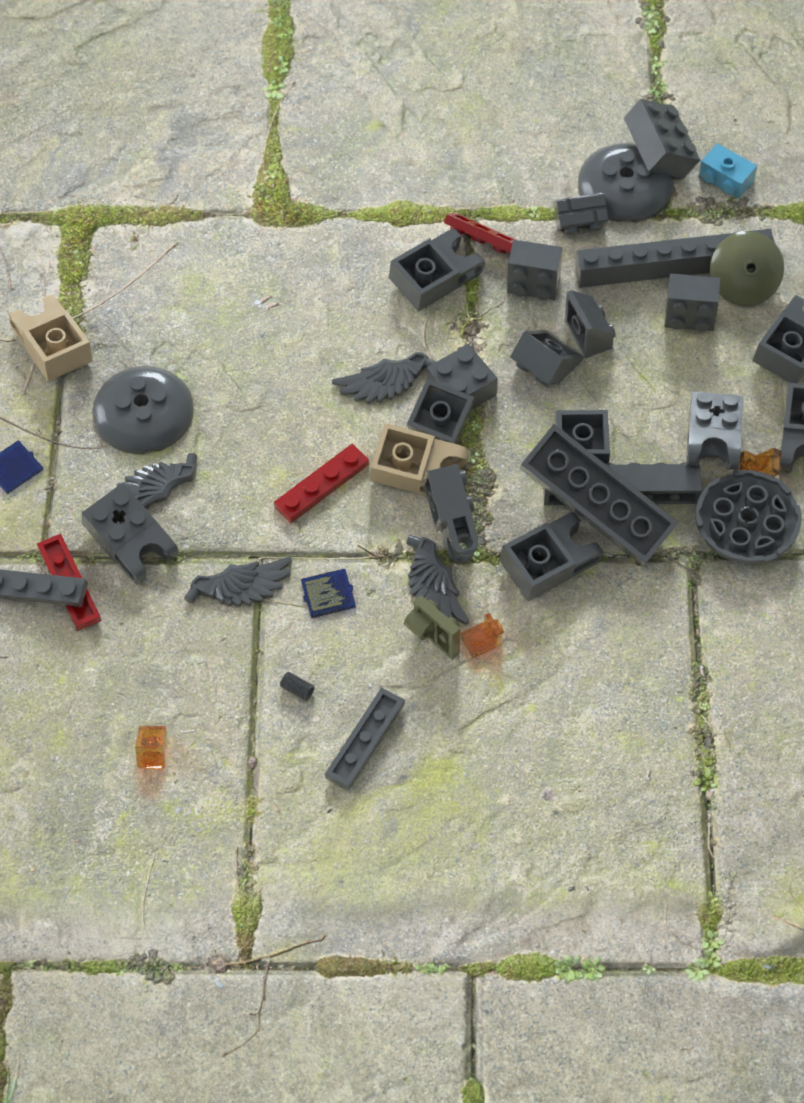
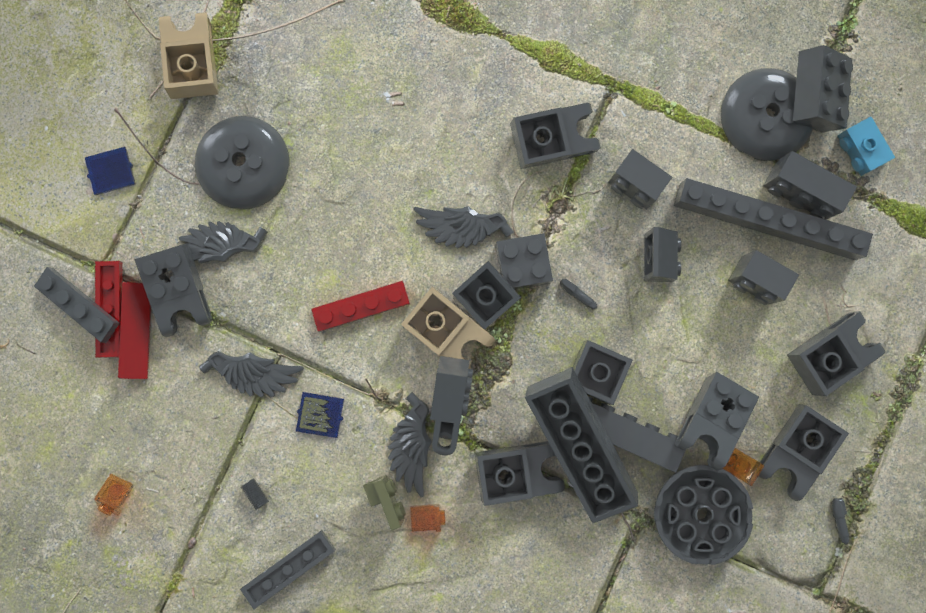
camera: 20 degrees right, 25 degrees up
red plate [444,213,516,253] -> none
dark grey slope [510,330,584,386] -> none
dark grey brick [553,193,608,234] -> none
olive dish [710,231,784,306] -> none
none -> red slope [118,282,151,379]
none -> dark grey piece [560,279,598,309]
none -> dark grey brick [763,151,857,220]

